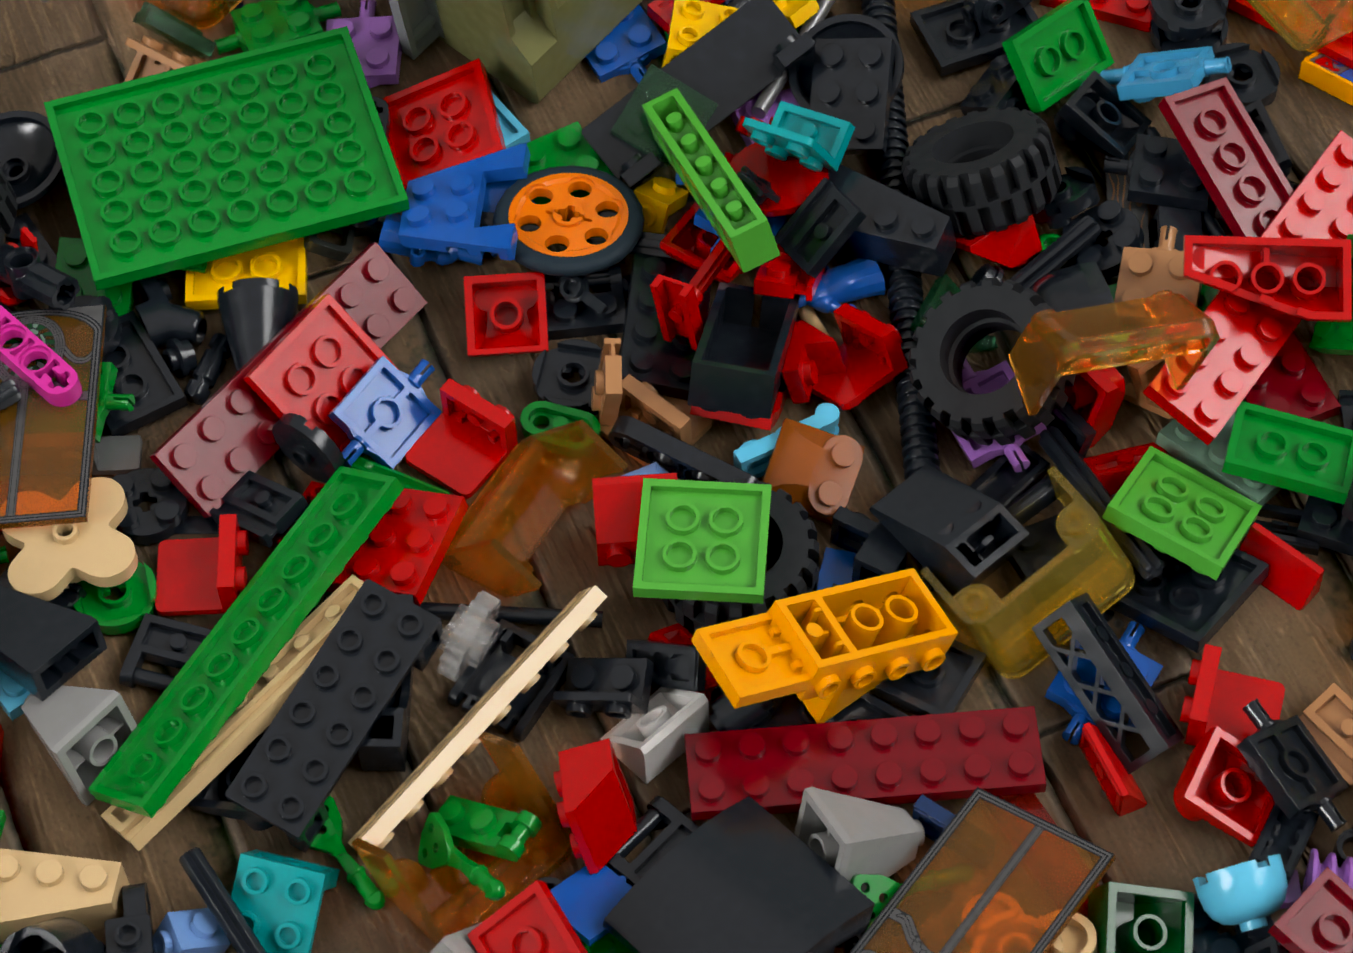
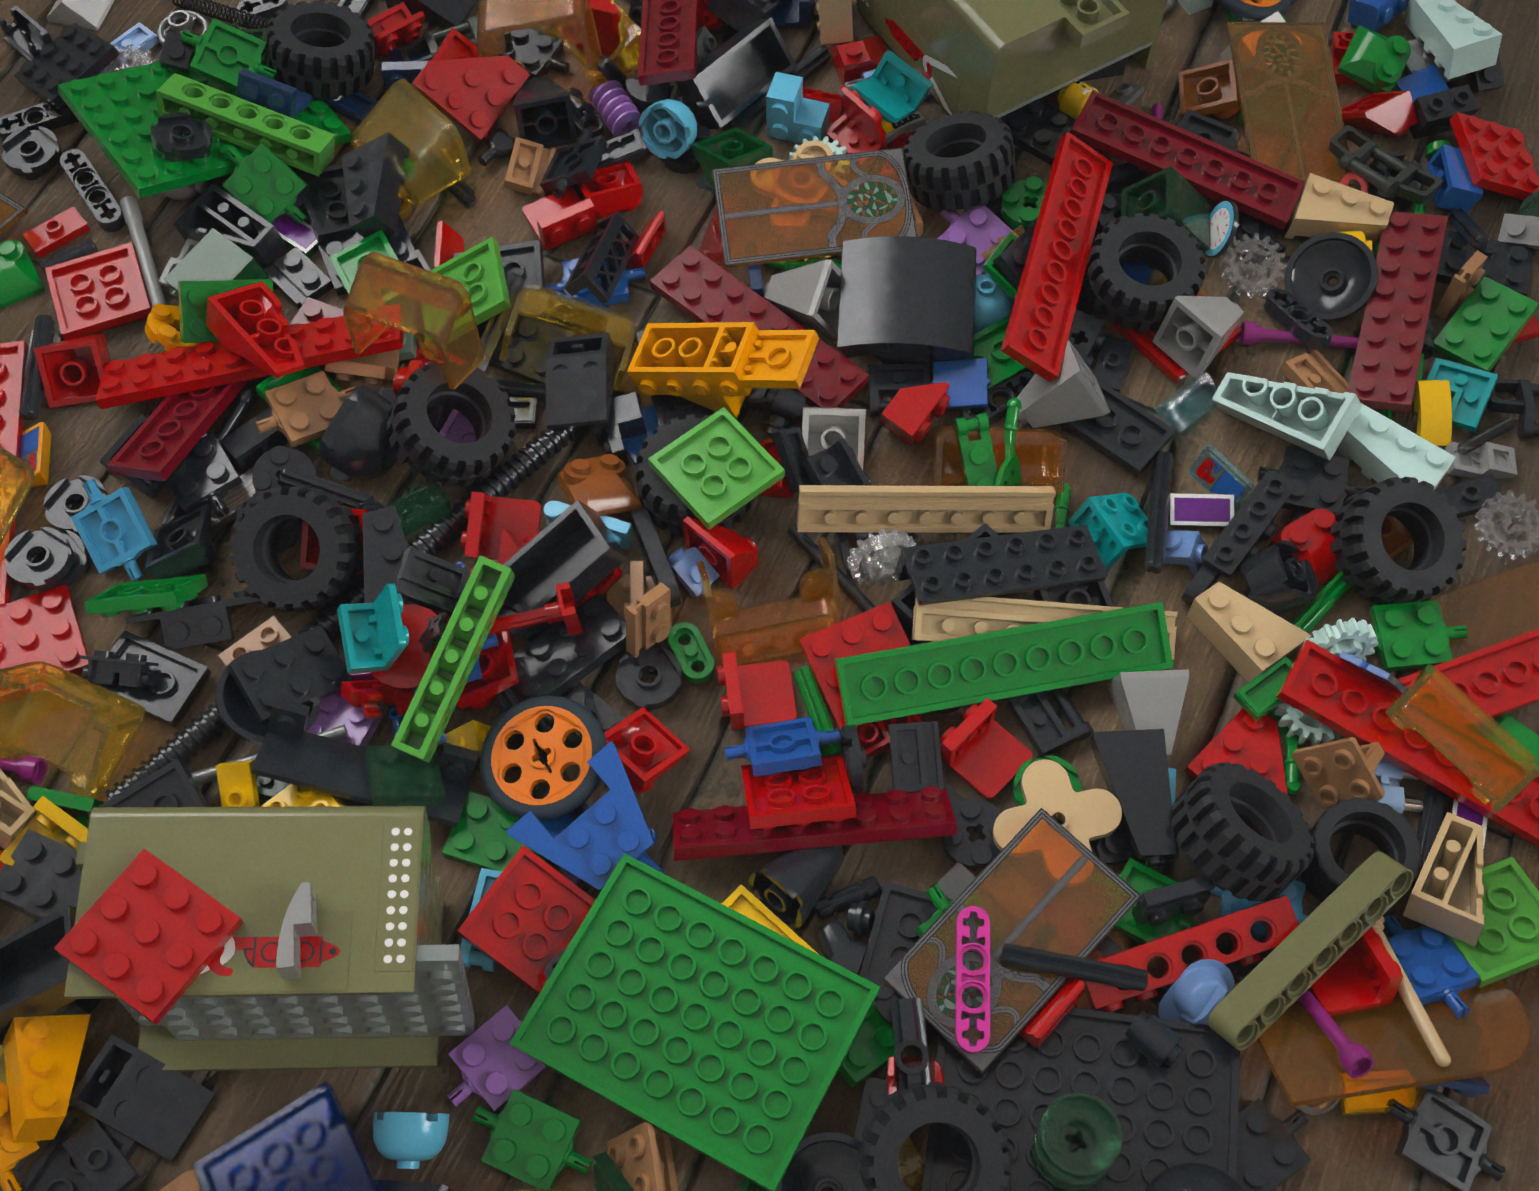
camera: 135 degrees left, 5 degrees up
none -> medium nougat bracket [218,616,291,667]

